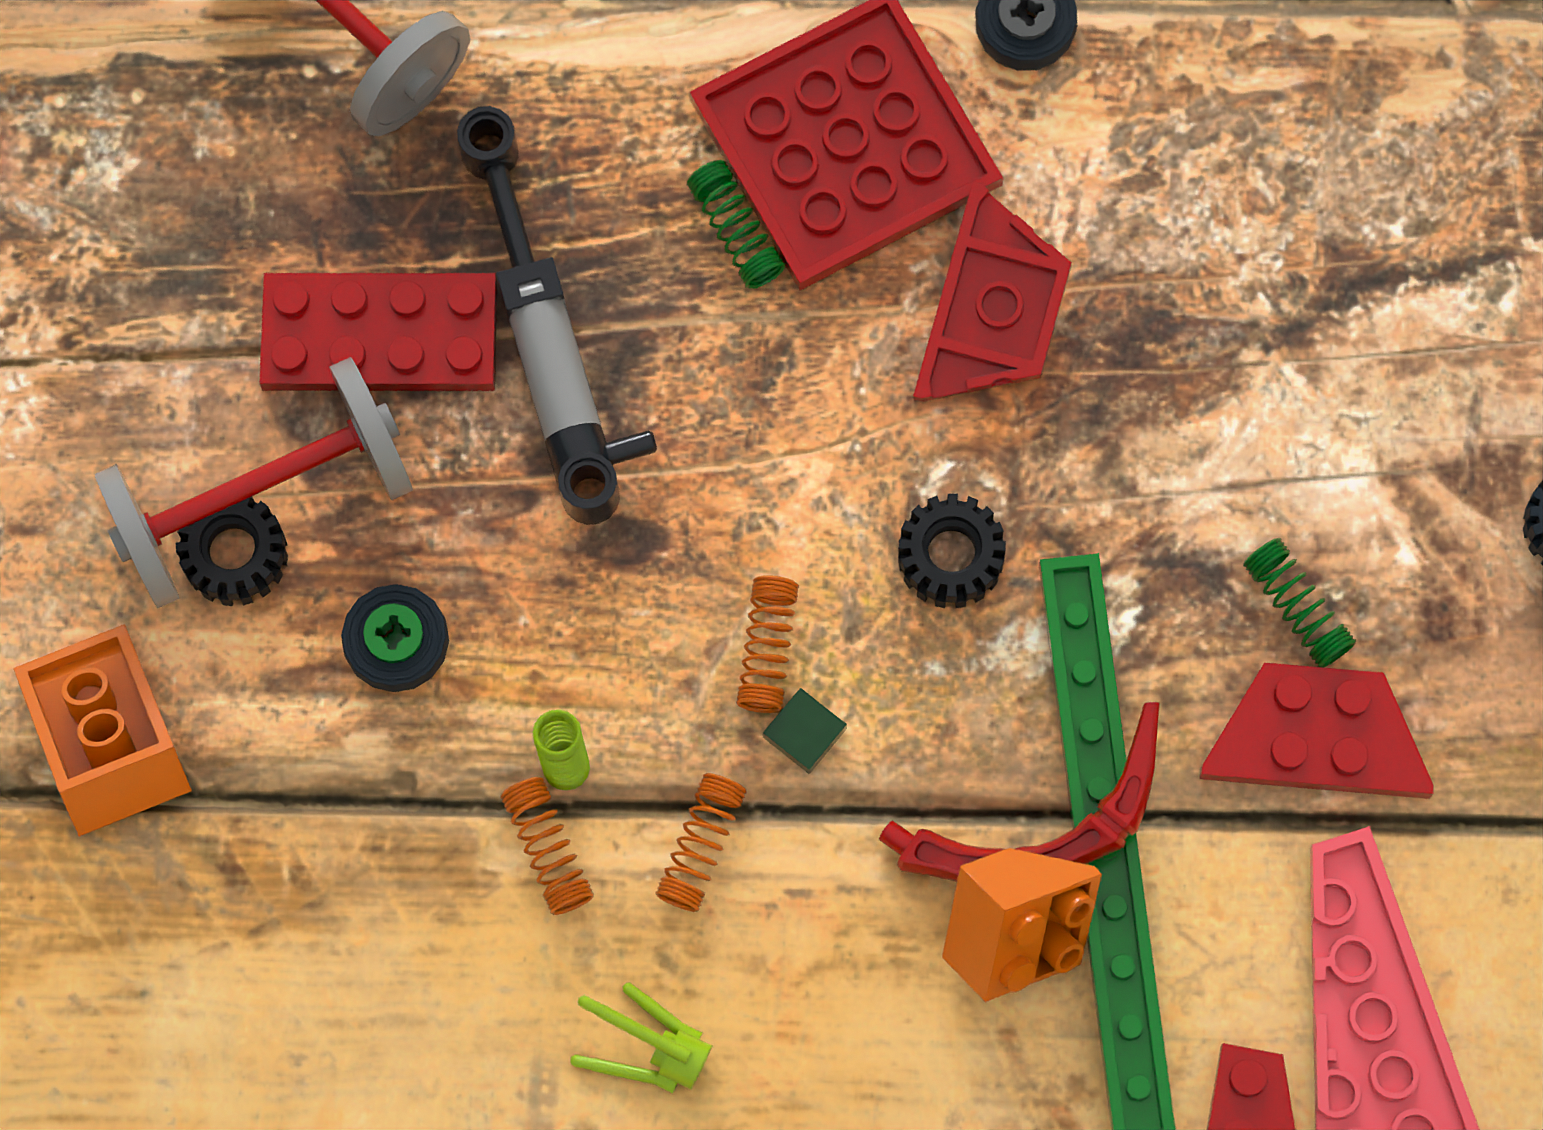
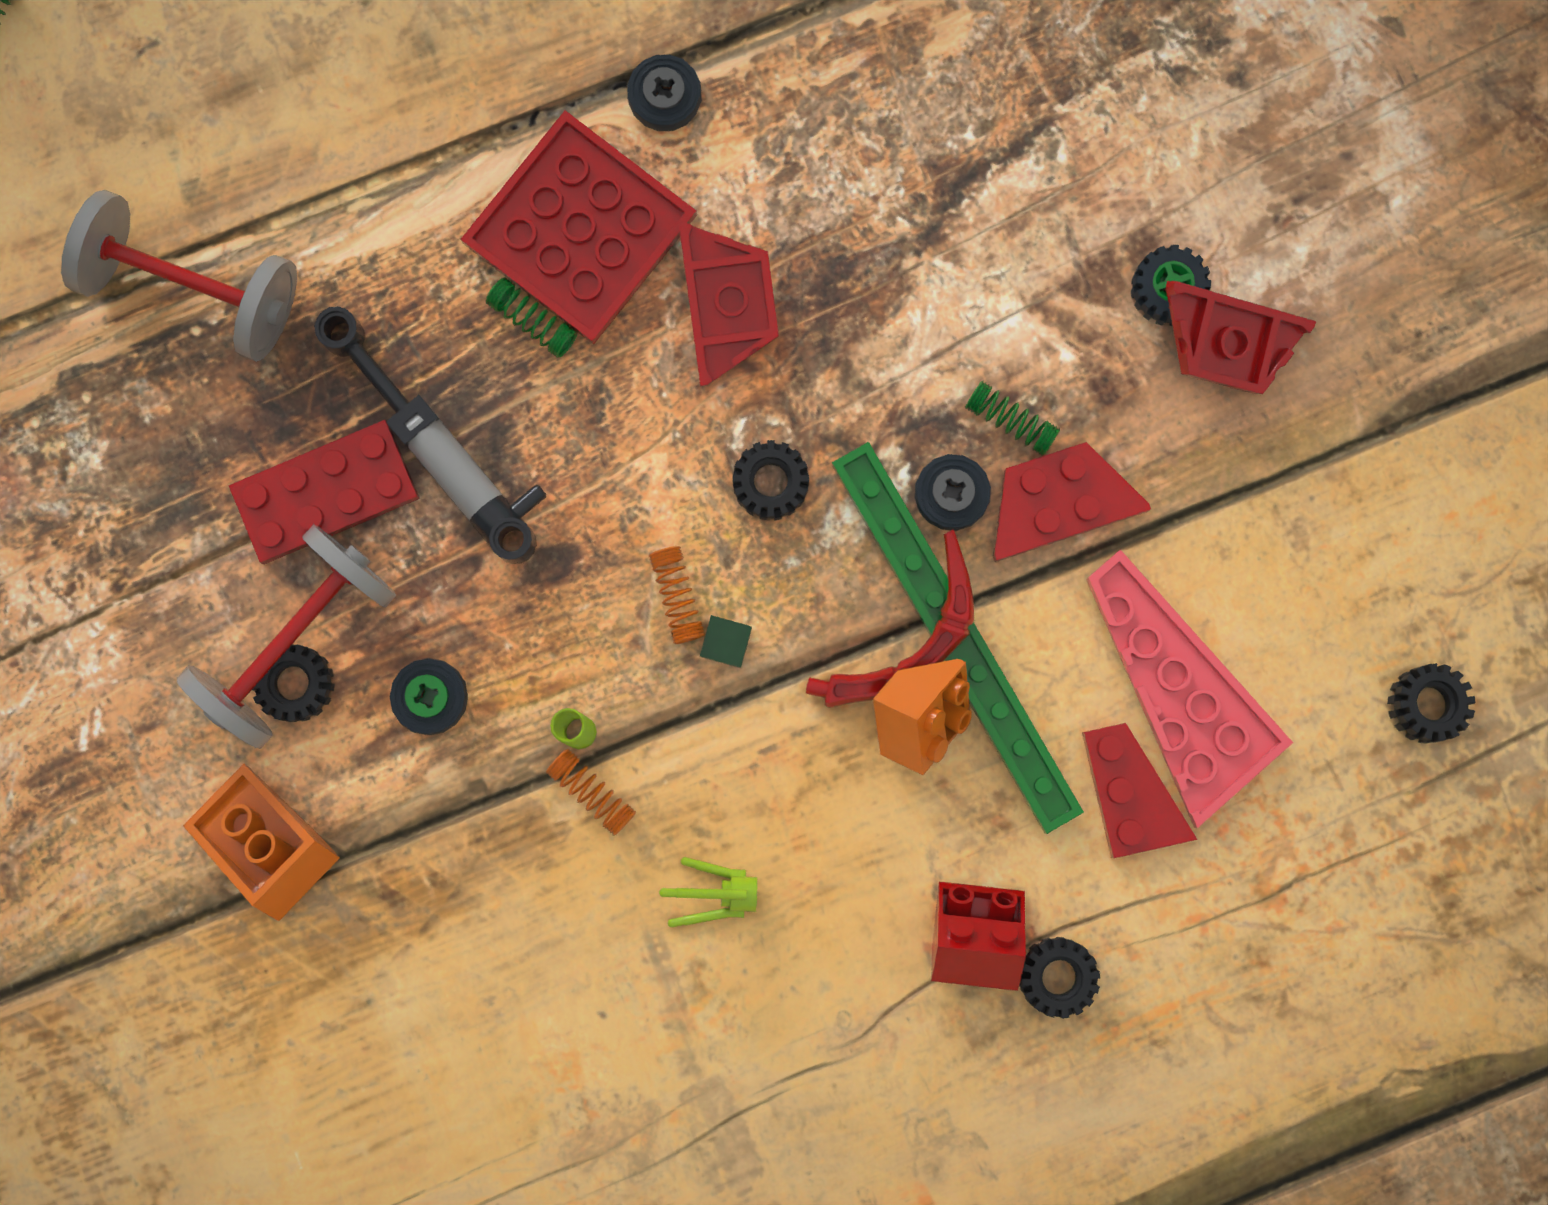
camera: 25 degrees left, 10 degrees up
orange piece [655,773,747,912] -> none
none -> black wheel [914,454,991,531]

